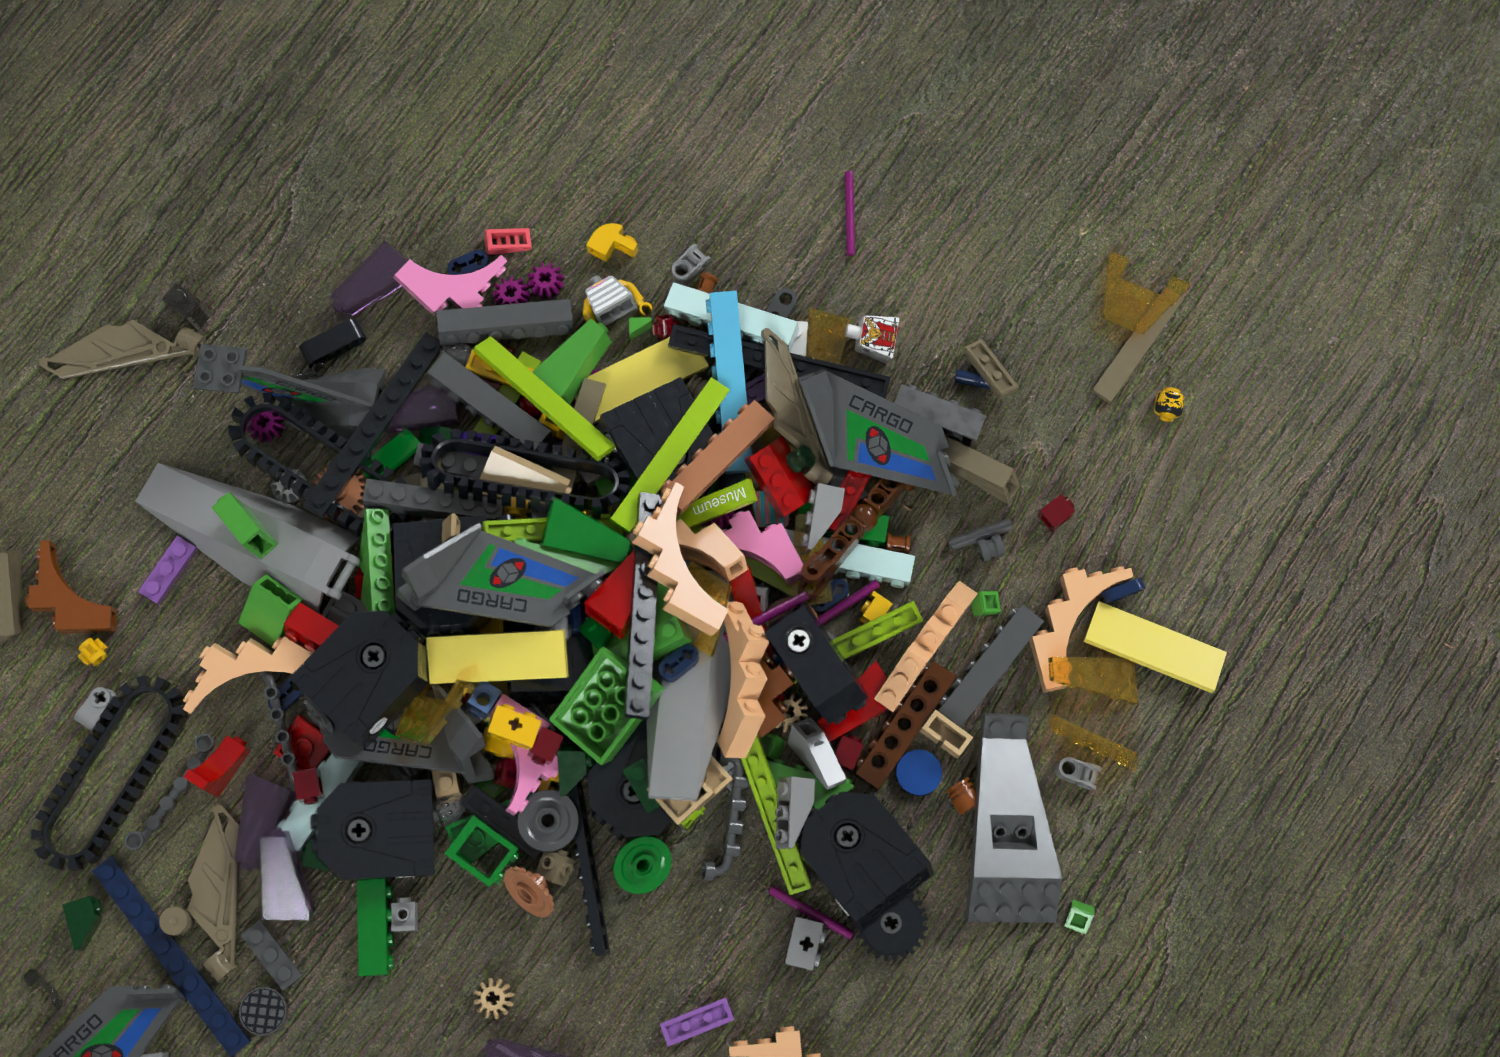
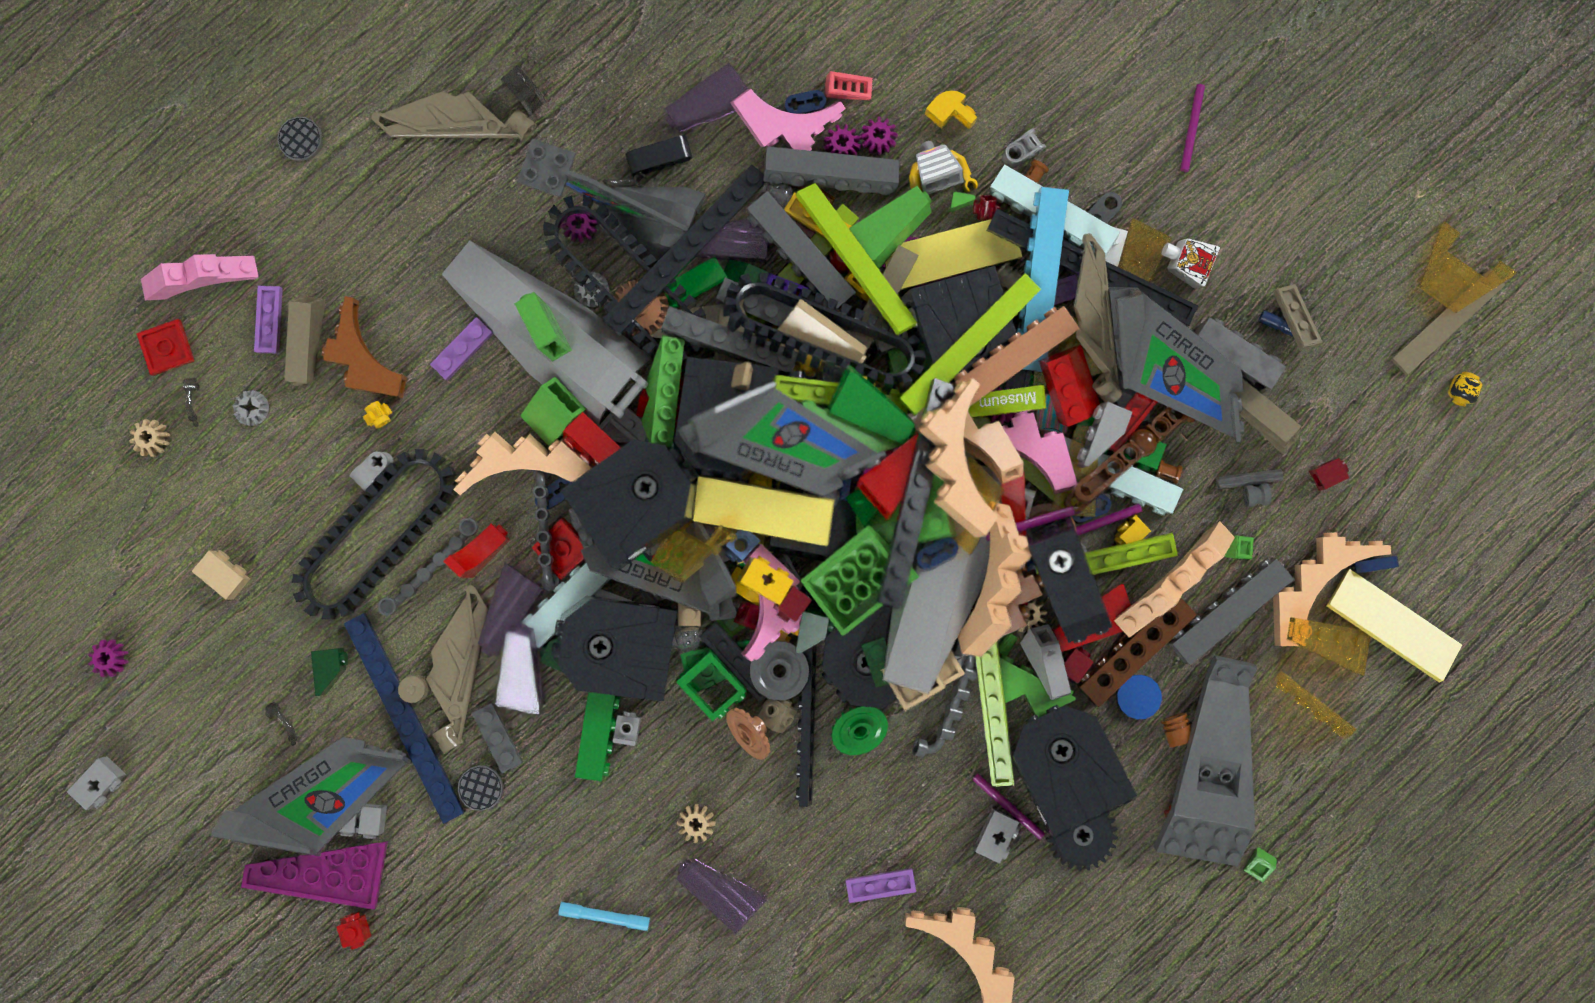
camera: 20 degrees right, 10 degrees up
dark red brick [292,768,324,805] -> none
light grey slope [775,776,815,849] -> none
clear green wheel [786,445,815,473] -> none
tan piece [920,710,973,759] -> none
light grey piece [1055,757,1102,790] -> none

